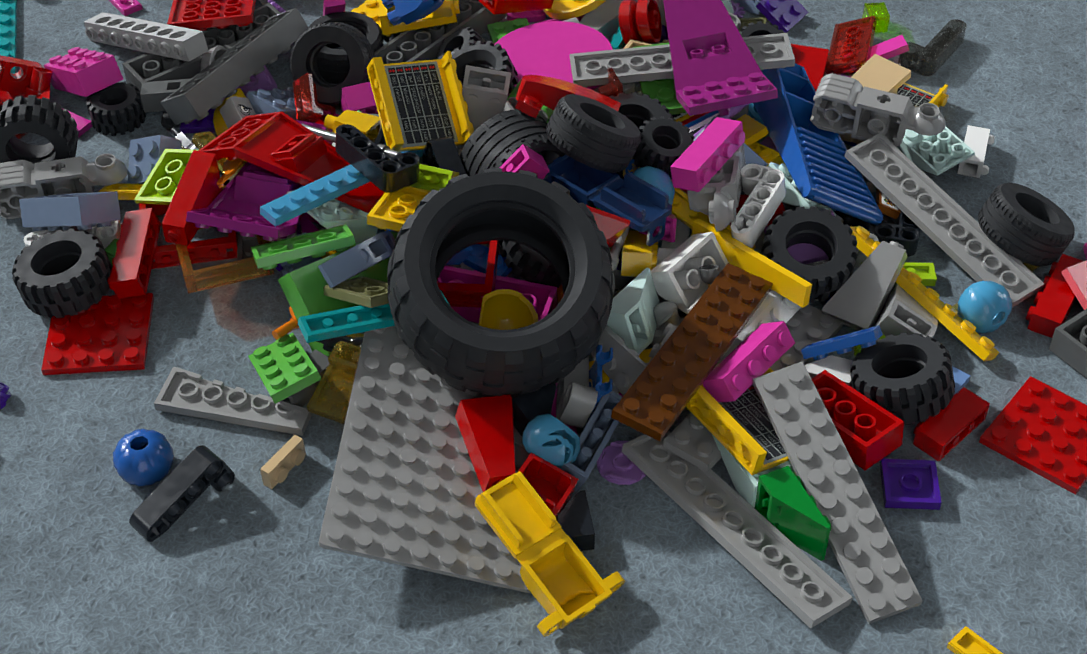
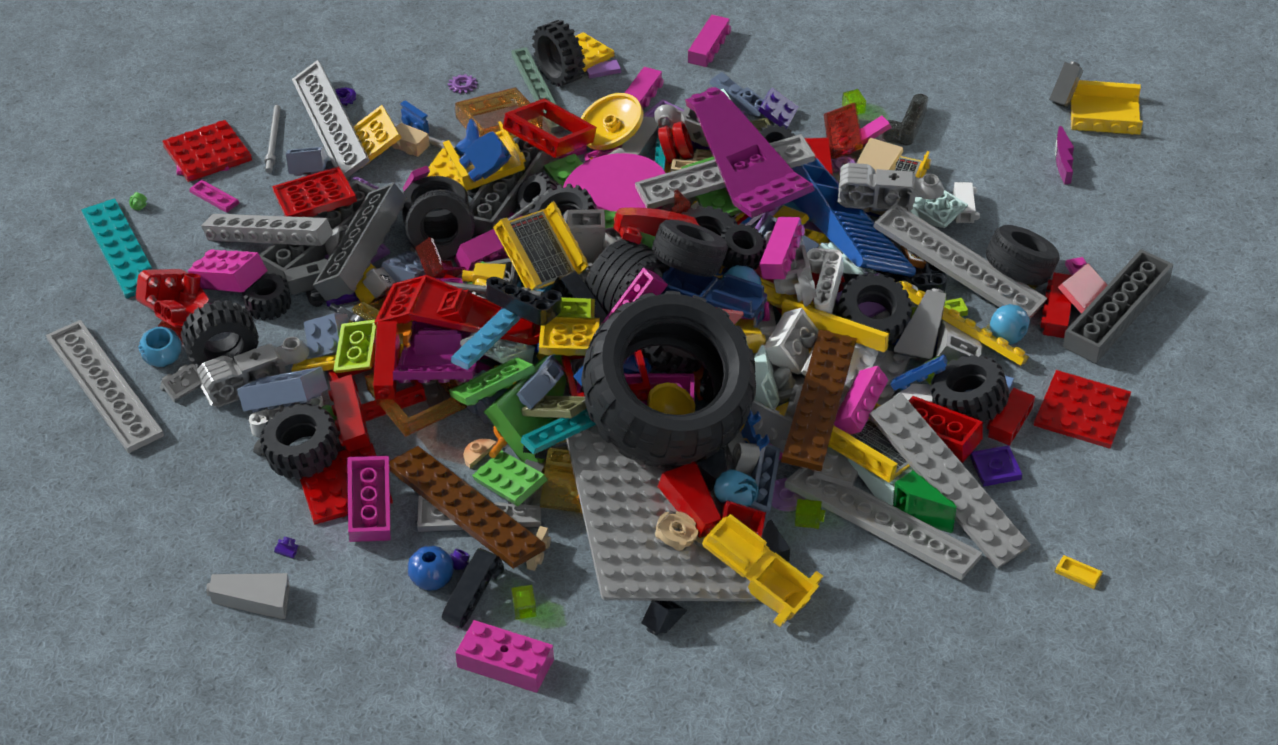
camera: 15 degrees left, 0 degrees up
none -> dark pink brick [348,456,391,542]
none -> reddish brown plate [389,446,546,569]
none -> dark purple plate [450,549,470,570]
none -> dark pink brick [455,620,554,693]
none -> light nougat plate [463,438,497,468]
none -> clear neon green brick [511,585,537,620]
none -> black slope [641,600,687,635]
none -> tan plate [655,511,698,551]
none -> clear neon green brick [795,499,825,529]

